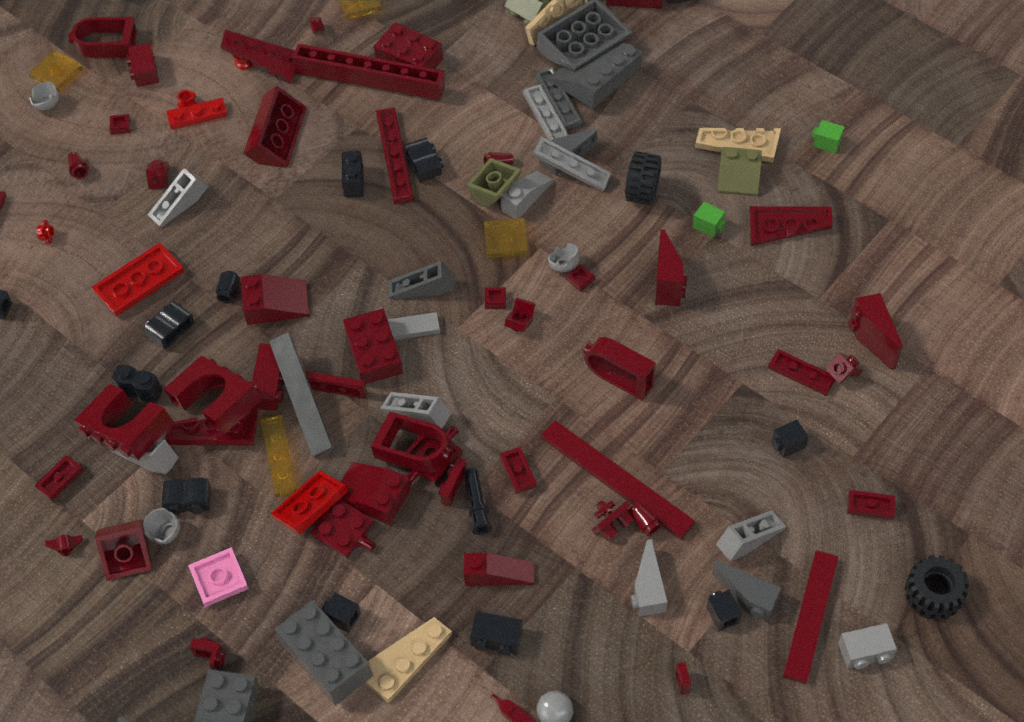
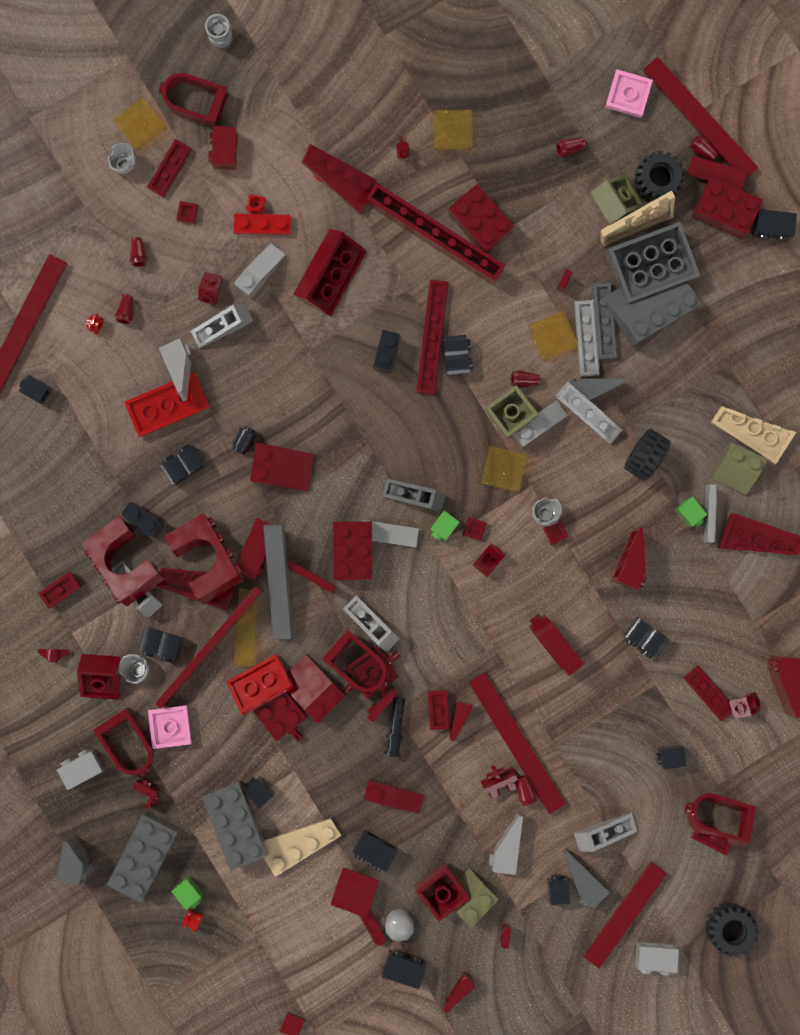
camera: 10 degrees right, 30 degrees up
none -> light grey brick [57,749,106,790]
none -> dark red window [93,707,155,777]
none -> dark red cone [114,294,133,324]
none -> dark red tile [147,139,192,198]
none -> dark red tile [156,587,264,709]
none -> light grey slope [159,338,191,402]
none -> light grey slope [234,243,286,299]
none -> dark red tile [330,867,380,918]
none -> dark red slope [414,862,470,922]
none -> bright green brick [430,511,459,541]
none -> dark red slope [449,701,473,741]
none -> olive slope [454,868,499,928]
none -> clear yellow plate [528,311,578,361]
none -> dark red tile [556,269,573,292]
none -> black brick [623,617,670,659]
none -> dark red window [684,793,756,847]
none -> light grey tile [704,484,717,543]

